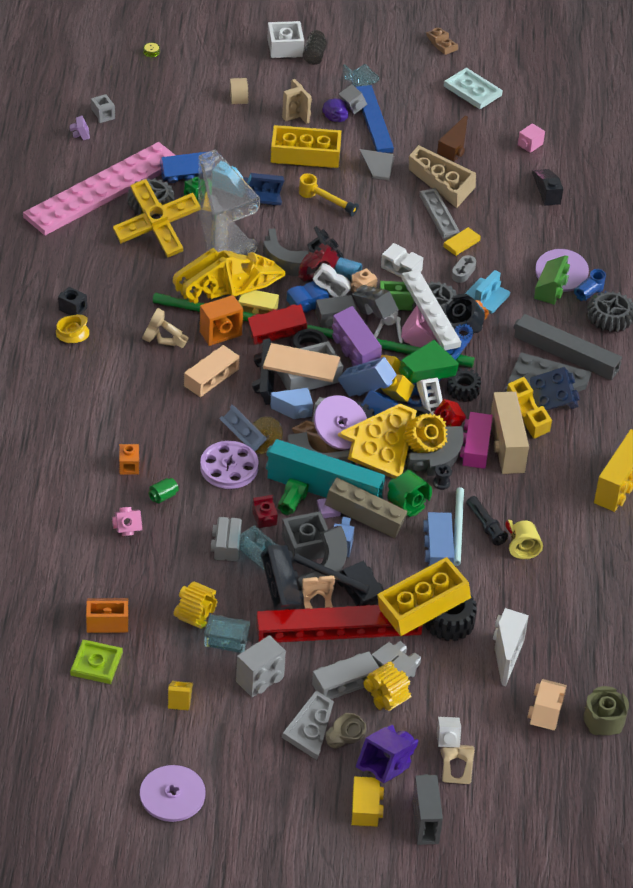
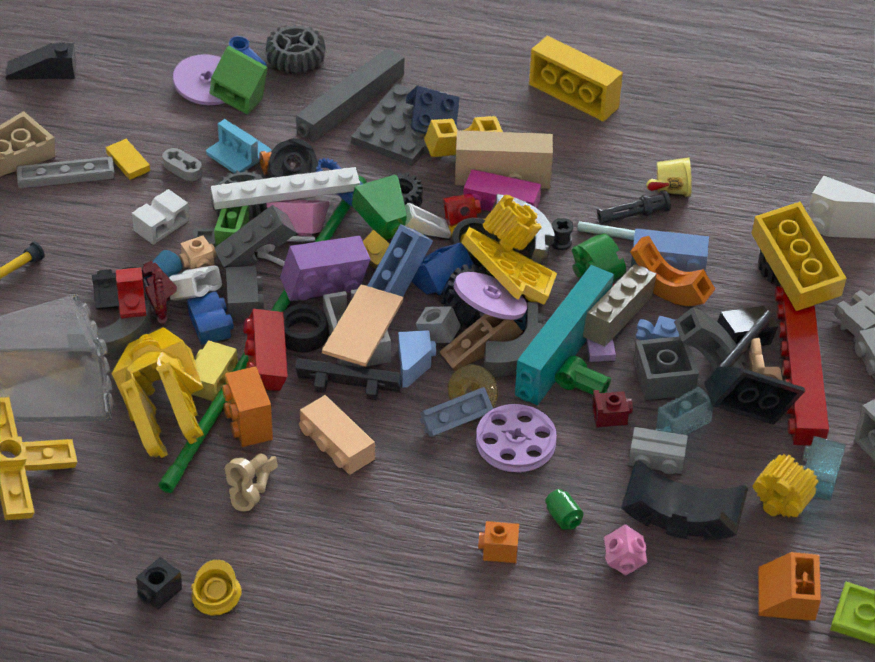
camera: 80 degrees left, 0 degrees up
none -> red slope [116,267,146,319]
none -> black panel [621,460,748,541]
none -> orange arch [630,236,715,306]

